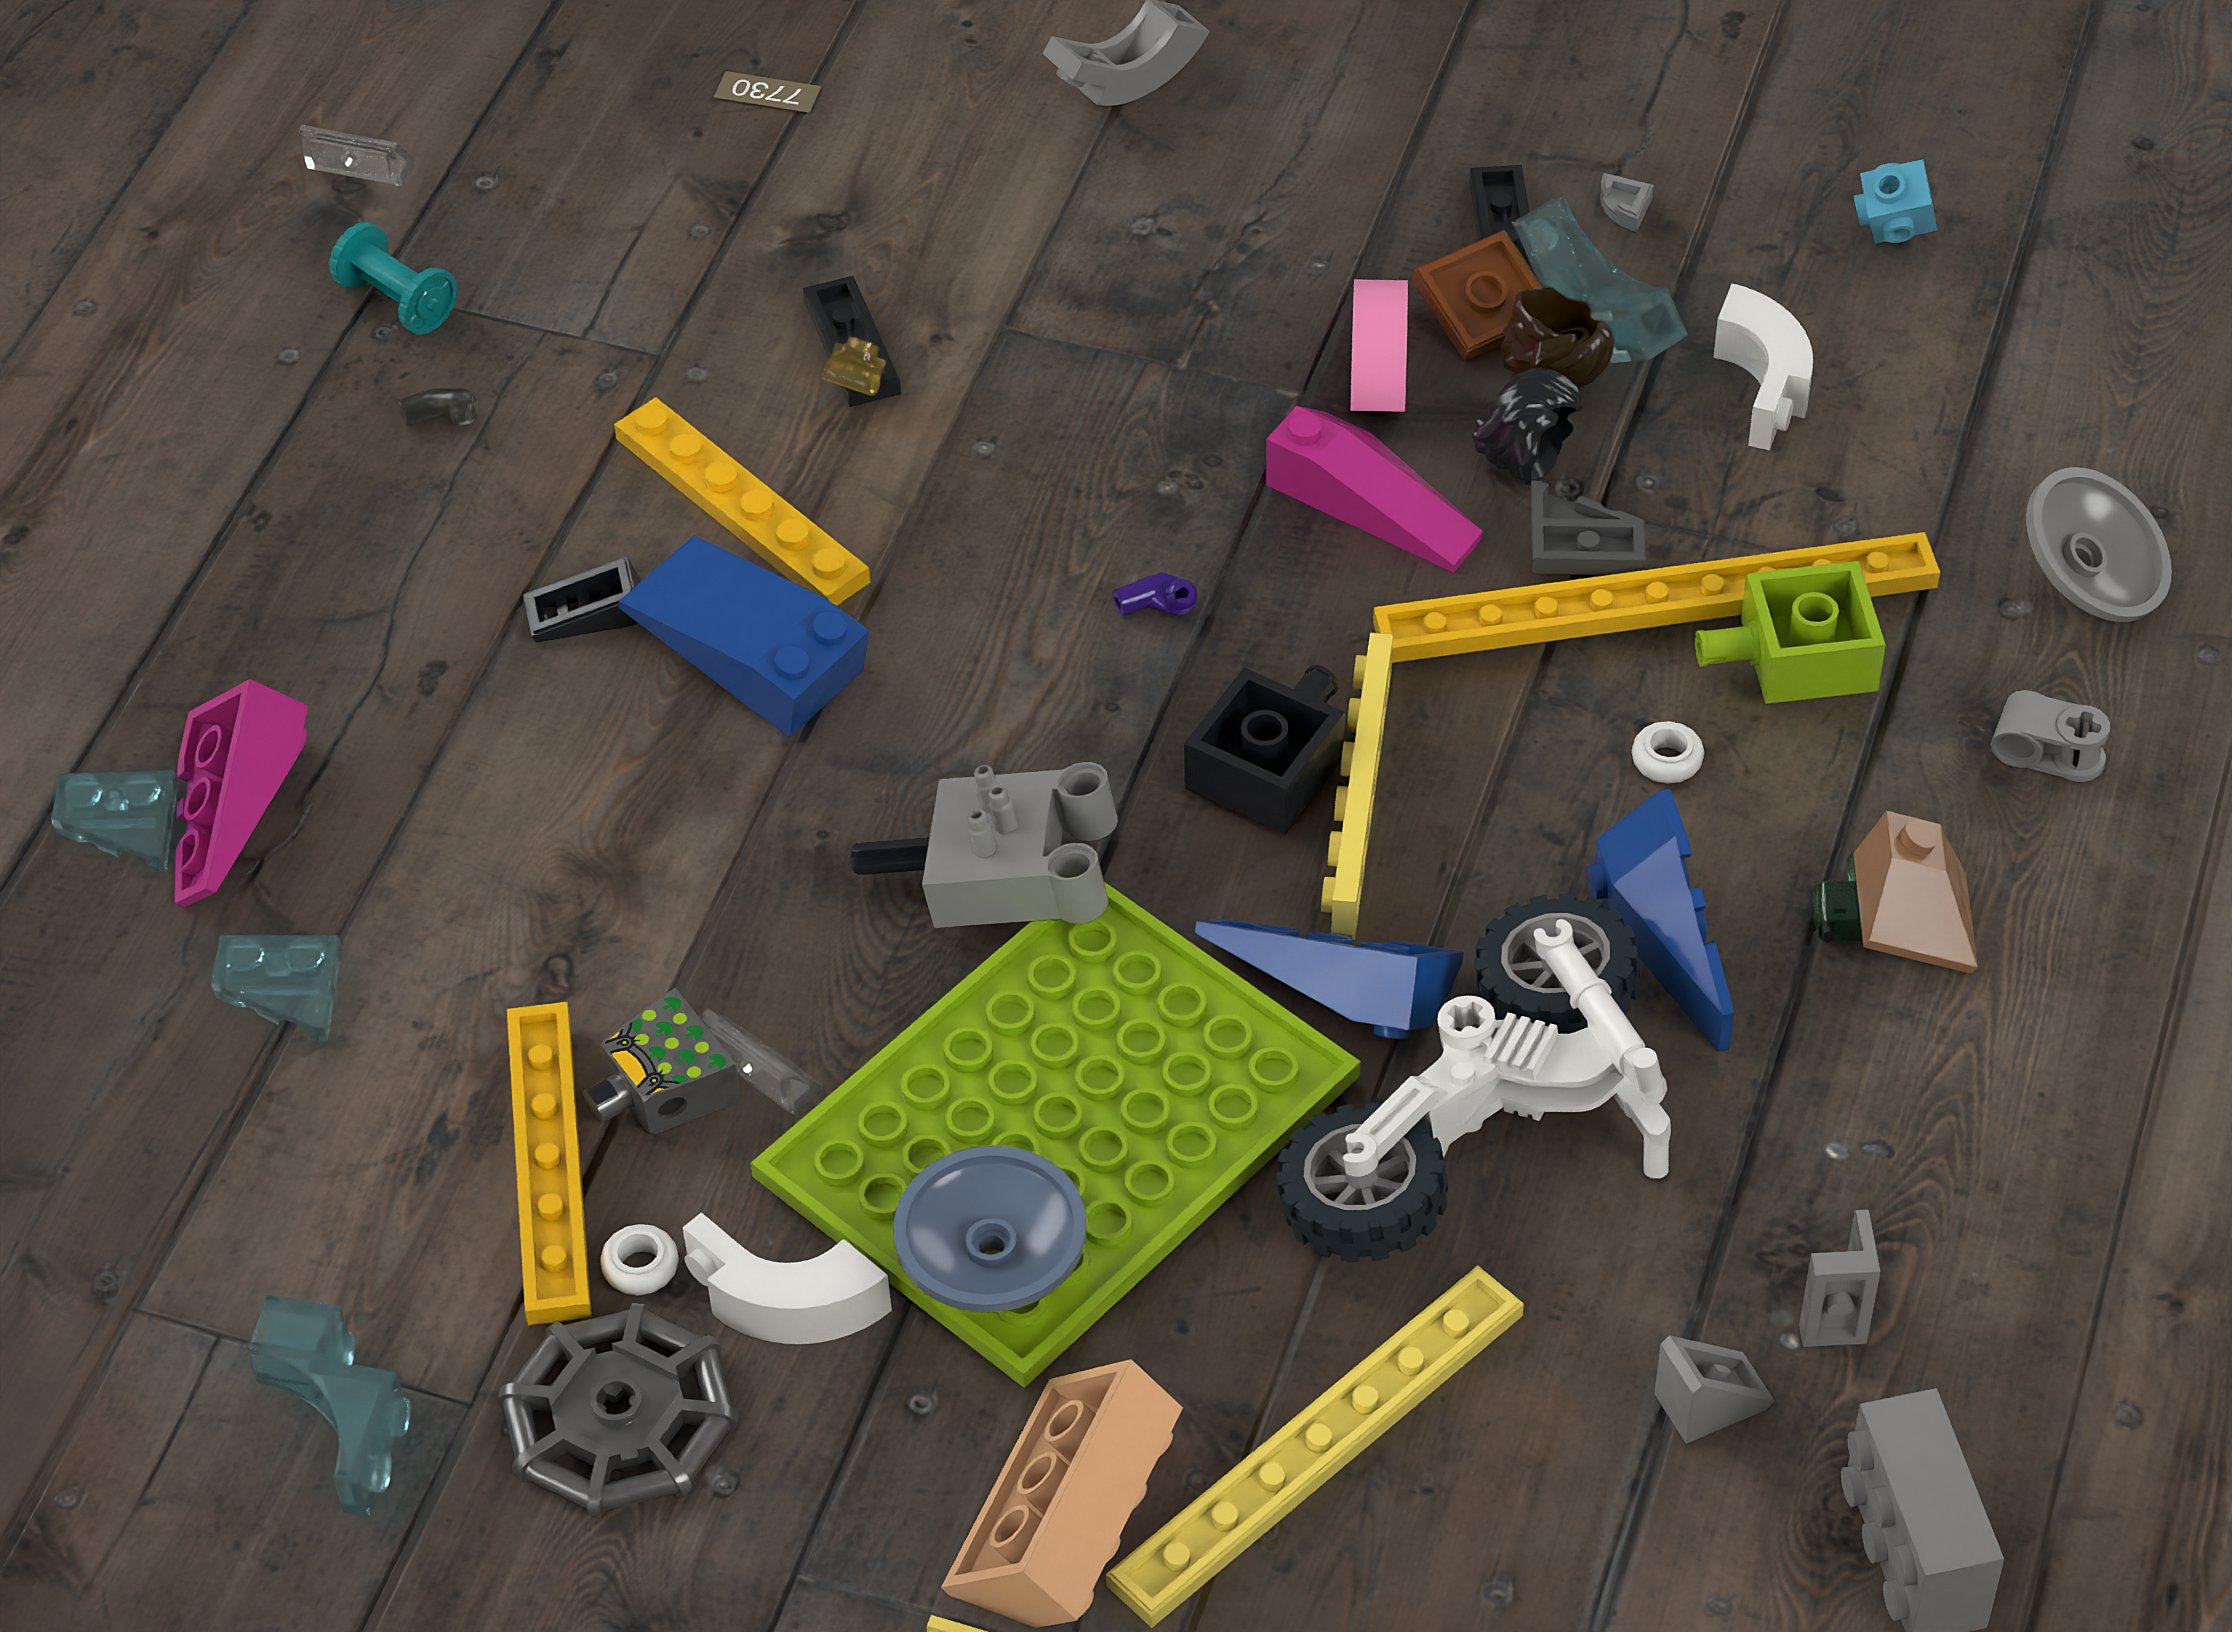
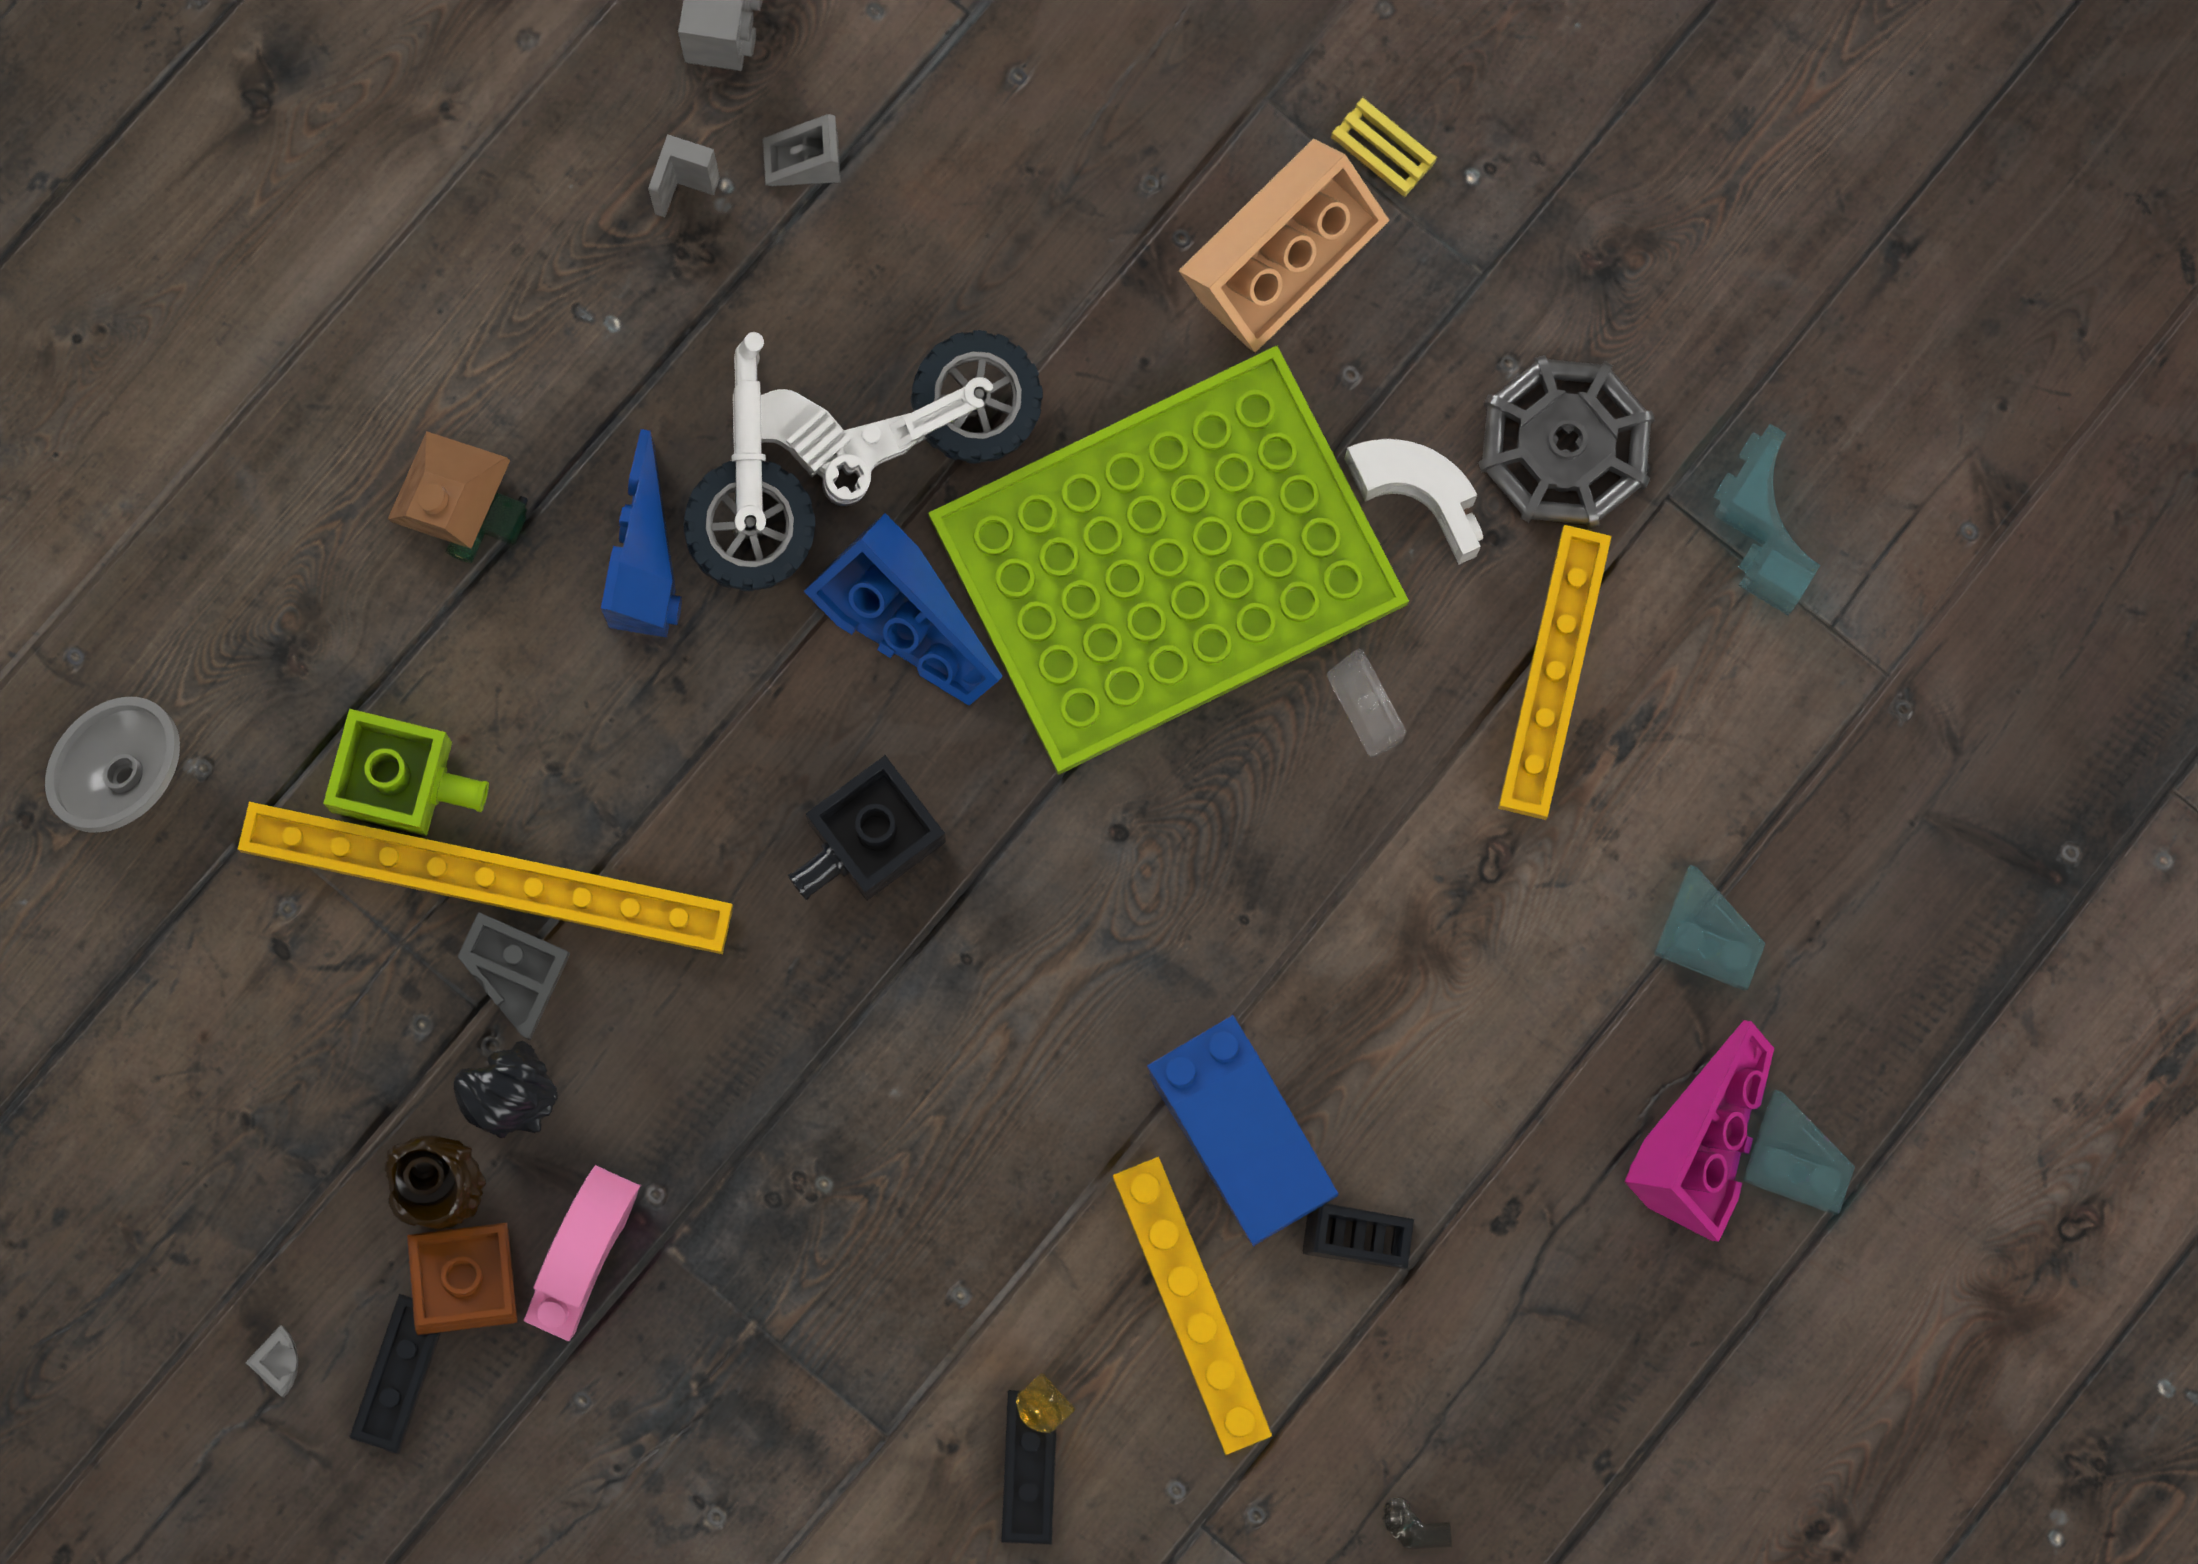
camera: 165 degrees left, 30 degrees up
flat silver torso [583,988,741,1134] -> none
white piece [600,1224,679,1296] -> none
light grey piece [851,762,1118,928] -> none
sand blue dish [893,1146,1086,1312] -> none
light yellow tile [1106,1265,1524,1628] -> none
dark purple arm [1112,573,1197,616] -> none
dark pink wedge [1266,406,1483,573] -> none
light yellow plate [1321,633,1393,940] -> none
clear light blue arch [1513,197,1688,363] -> none
white piece [1632,721,1704,784] -> none
white arch [1714,283,1813,451] -> none
medium azure brick [1854,159,1938,244] -> none
light grey piece [1990,690,2110,782] -> none

